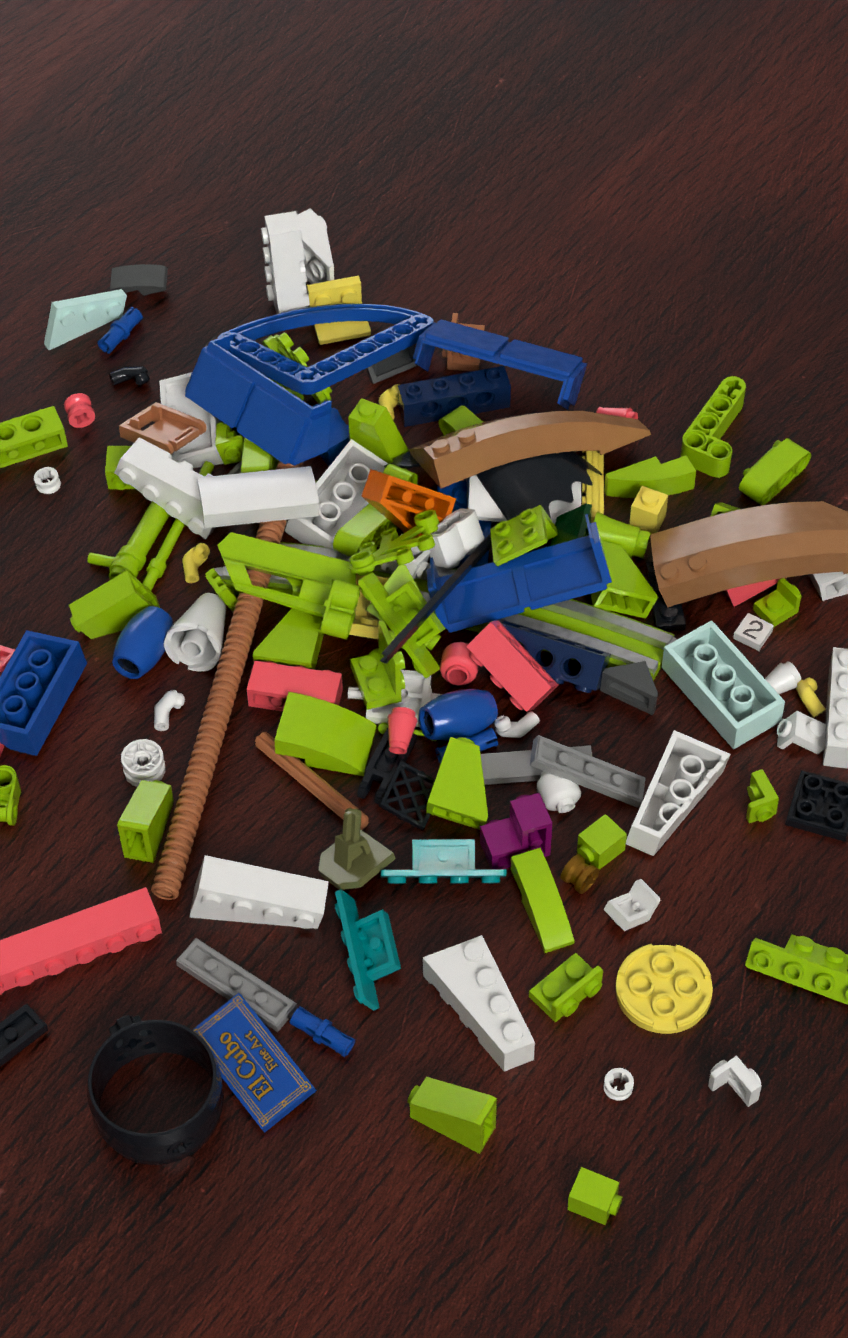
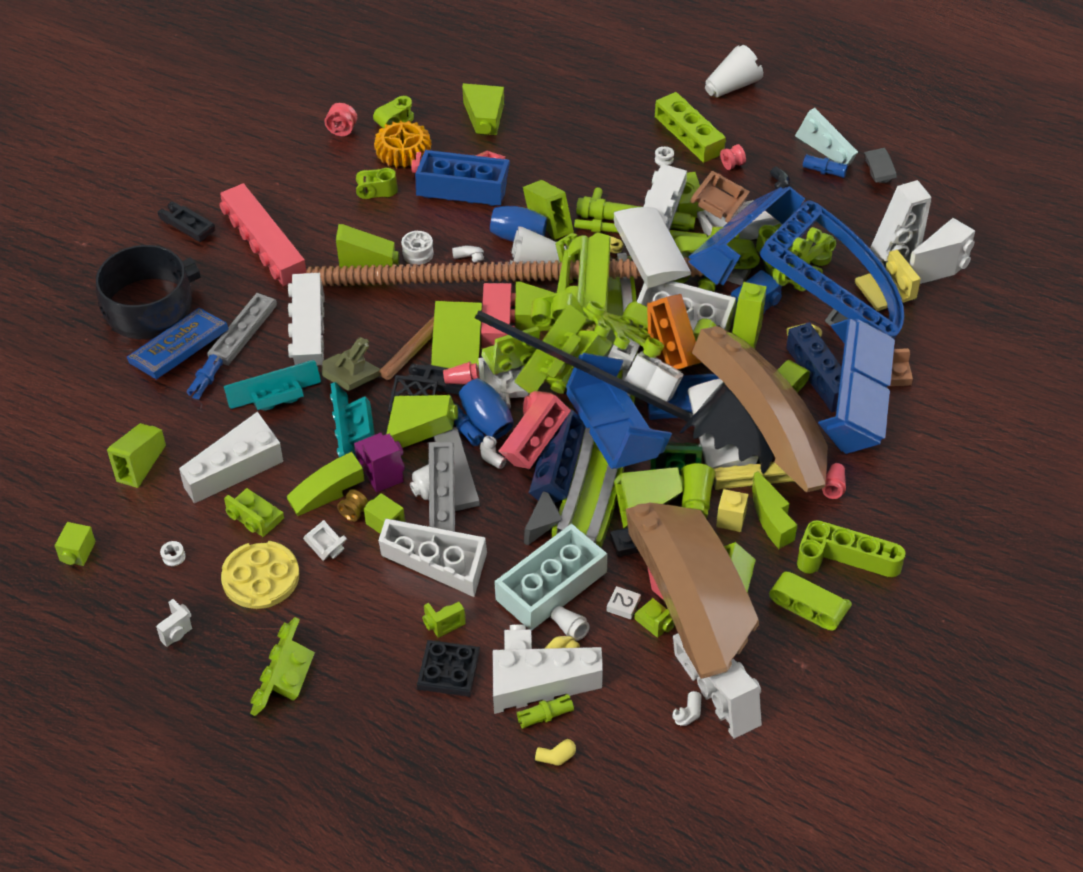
camera: 80 degrees right, 5 degrees down
lime bracket [490,505,558,566] -> none

